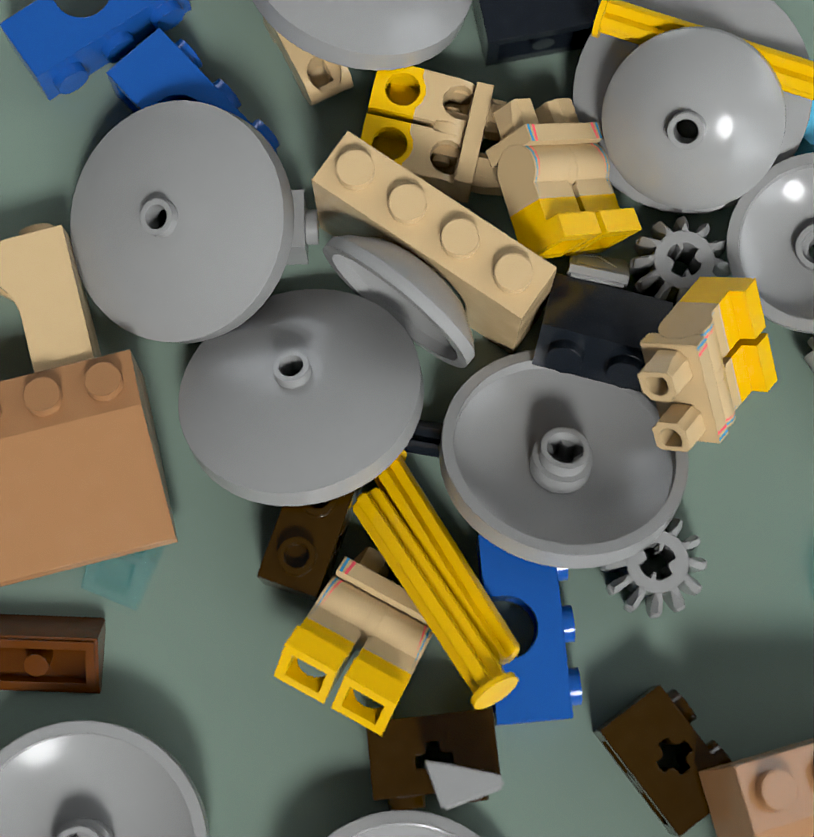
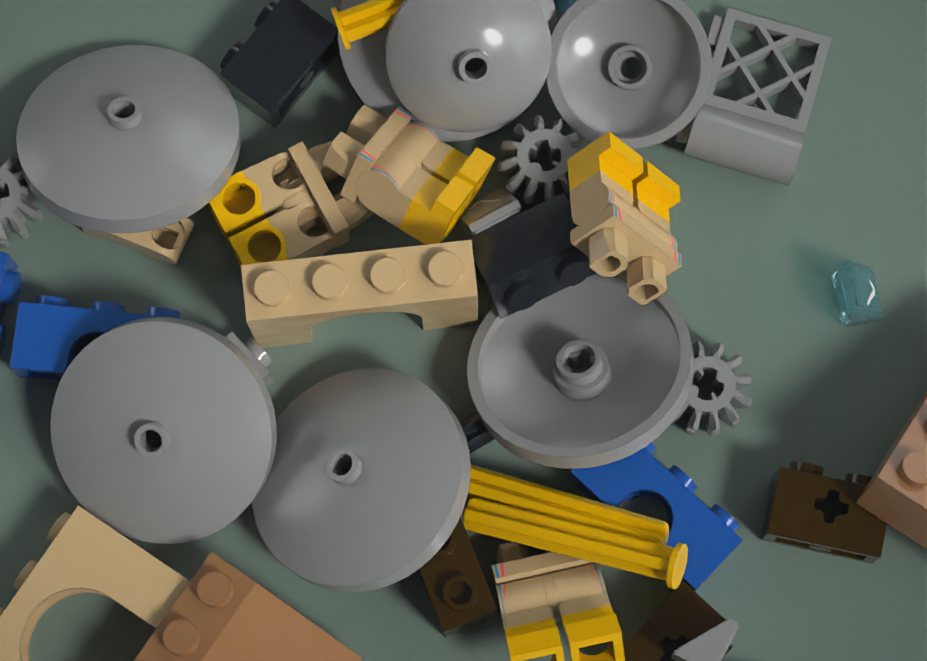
camera: 40 degrees left, 0 degrees up
light grey dish [323,235,475,368] -> none

